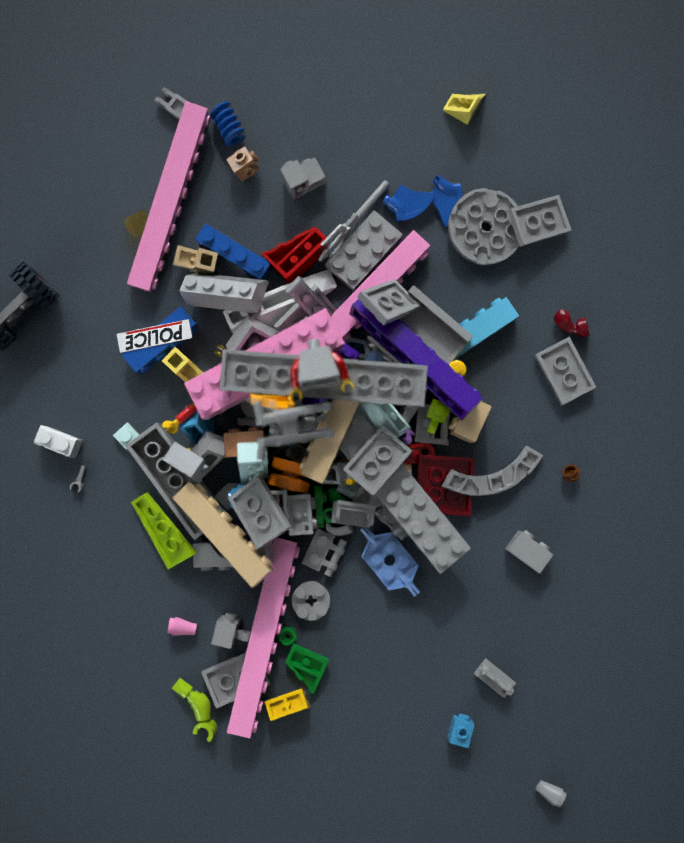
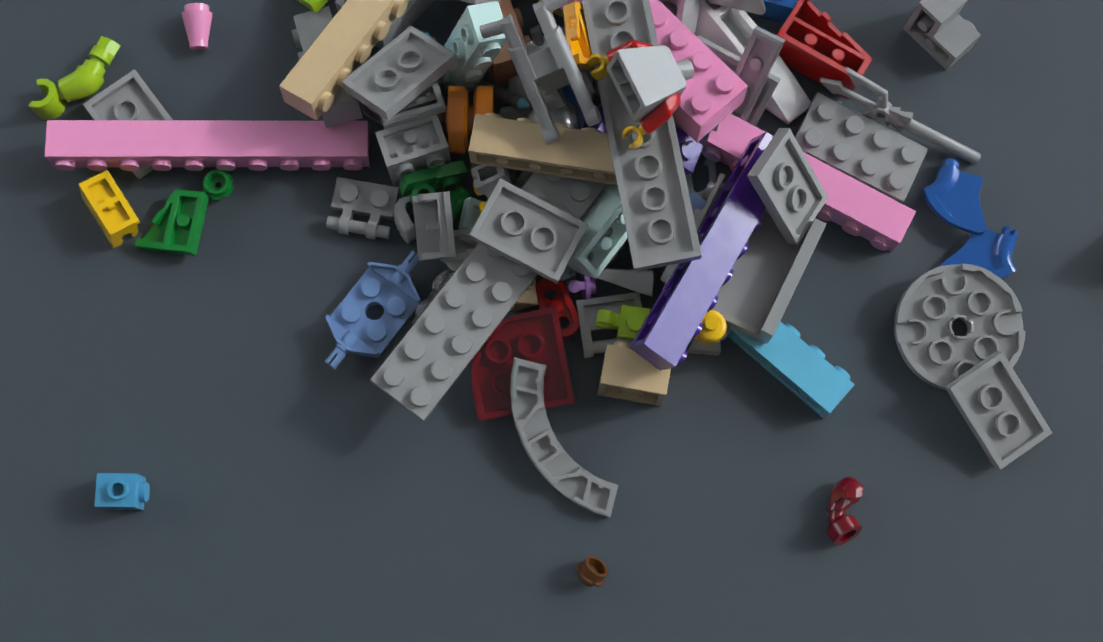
camera: 70 degrees right, 10 degrees down
light grey brick [211,613,251,649] -> none
light grey plate [292,581,330,621] -> none
light grey hinge [474,658,516,698] -> none
light grey brick [505,530,553,573] -> none
light grey plate [534,337,596,405] -> none

